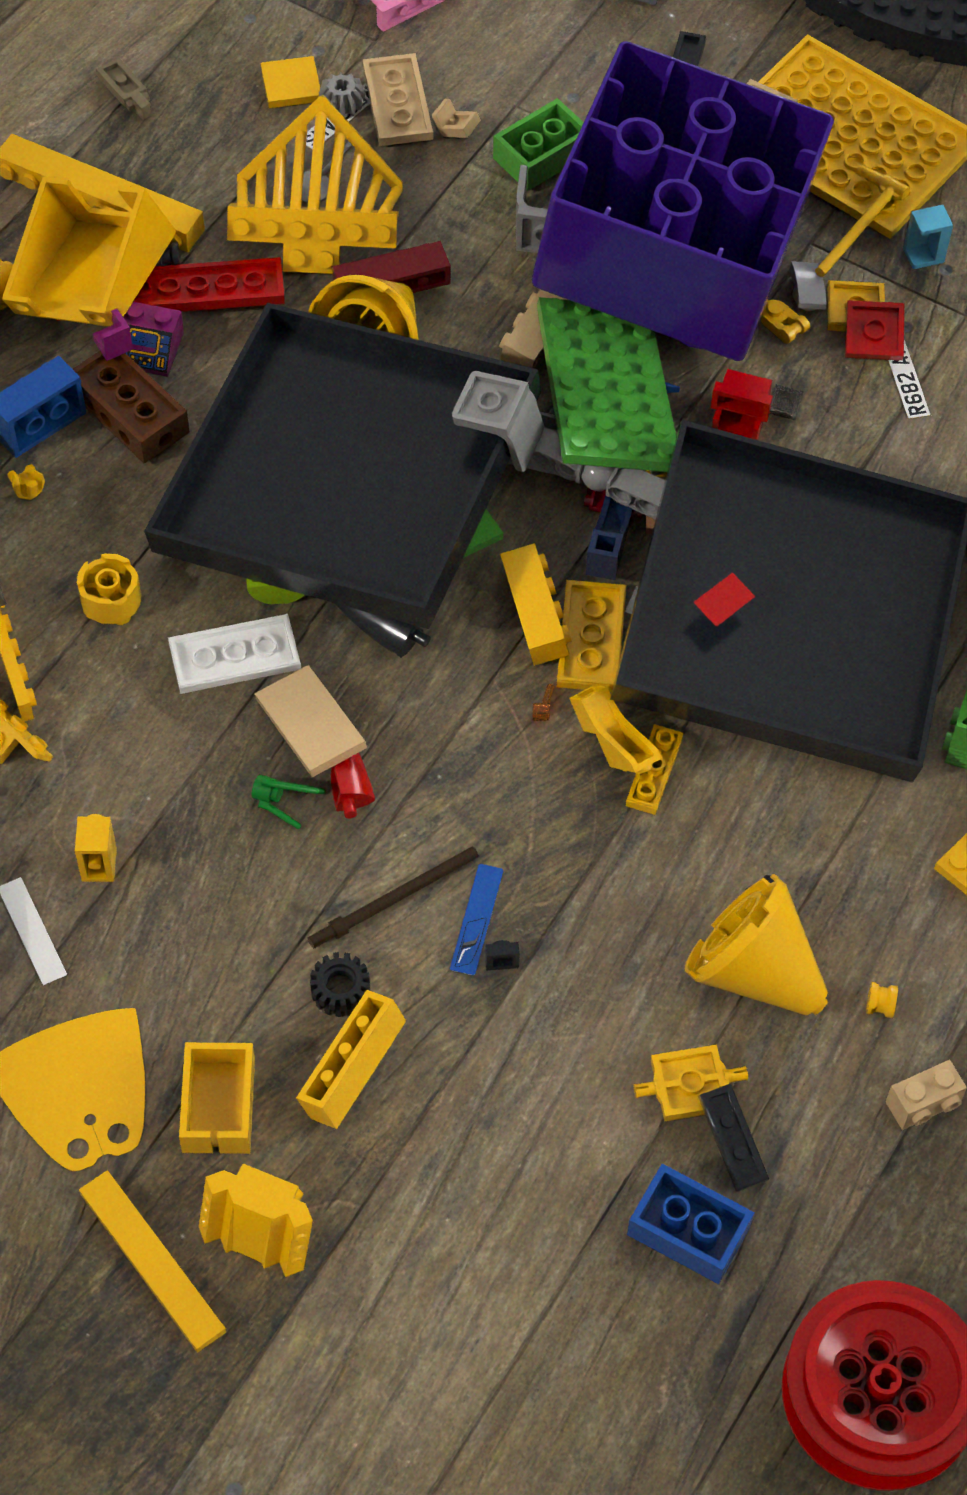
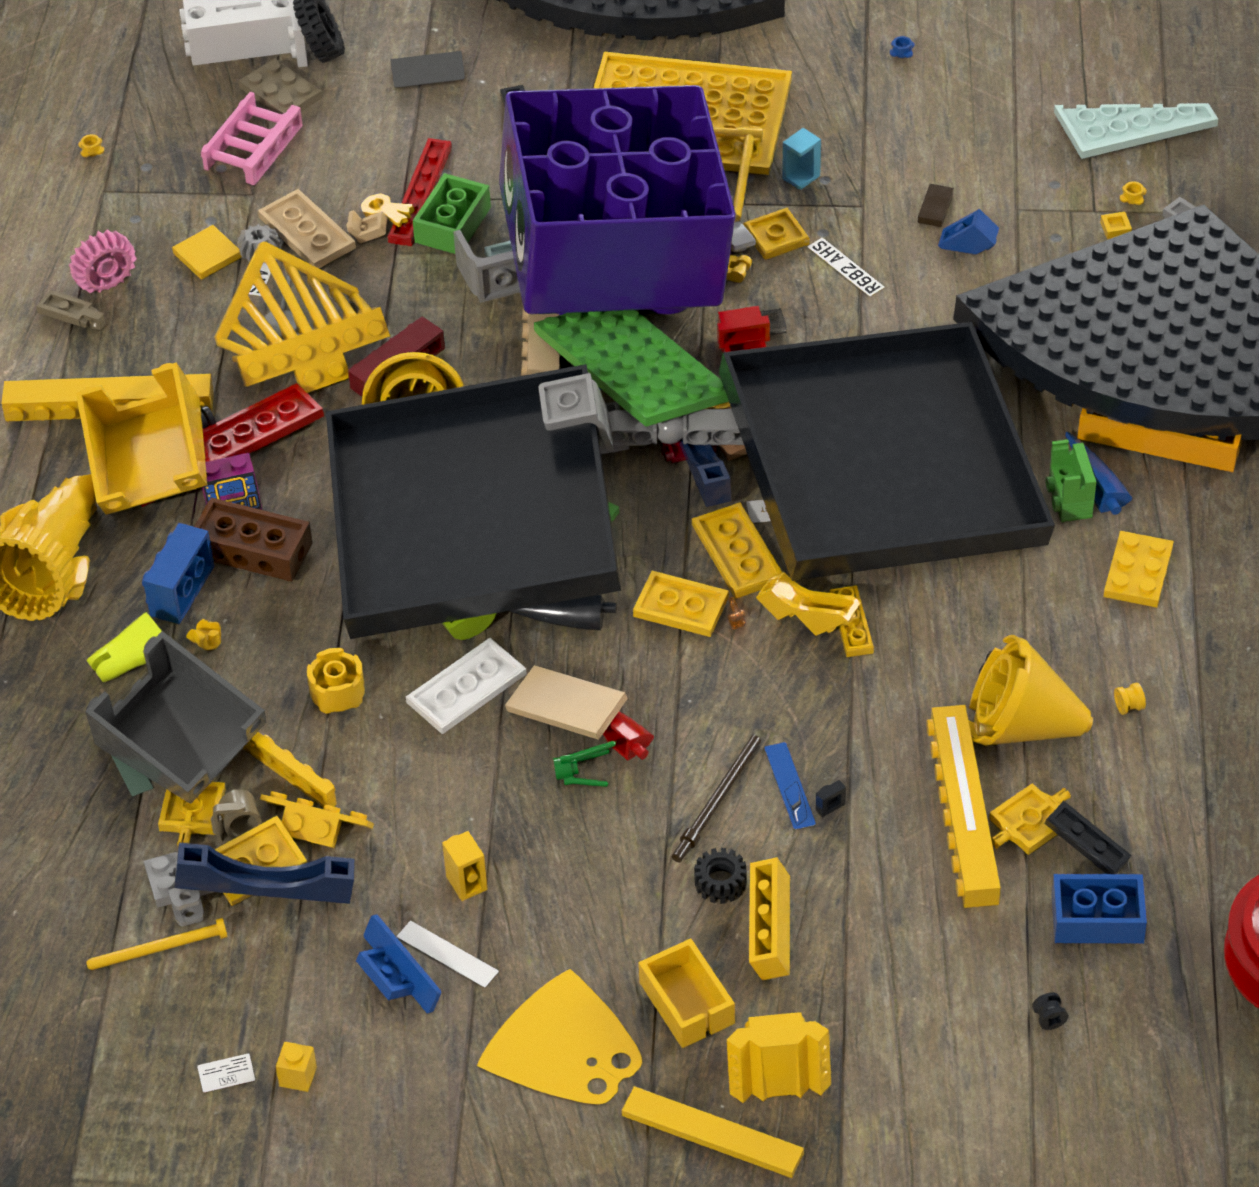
camera: 25 degrees left, 10 degrees down
magenta panel [93,308,133,361] -> none
yellow brick [500,543,572,666] -> none
red sticker [694,573,755,626] -> none
red plate [845,300,905,361] -> none
tan brick [886,1059,967,1130] -> none
none -> bright pink gear [69,229,137,293]
none -> yellow piece [361,194,414,227]
none -> red tile [388,138,452,246]
none -> yellow plate [633,571,729,637]
none -> yellow brick [926,705,1001,908]
none -> black wheel [1032,993,1069,1030]

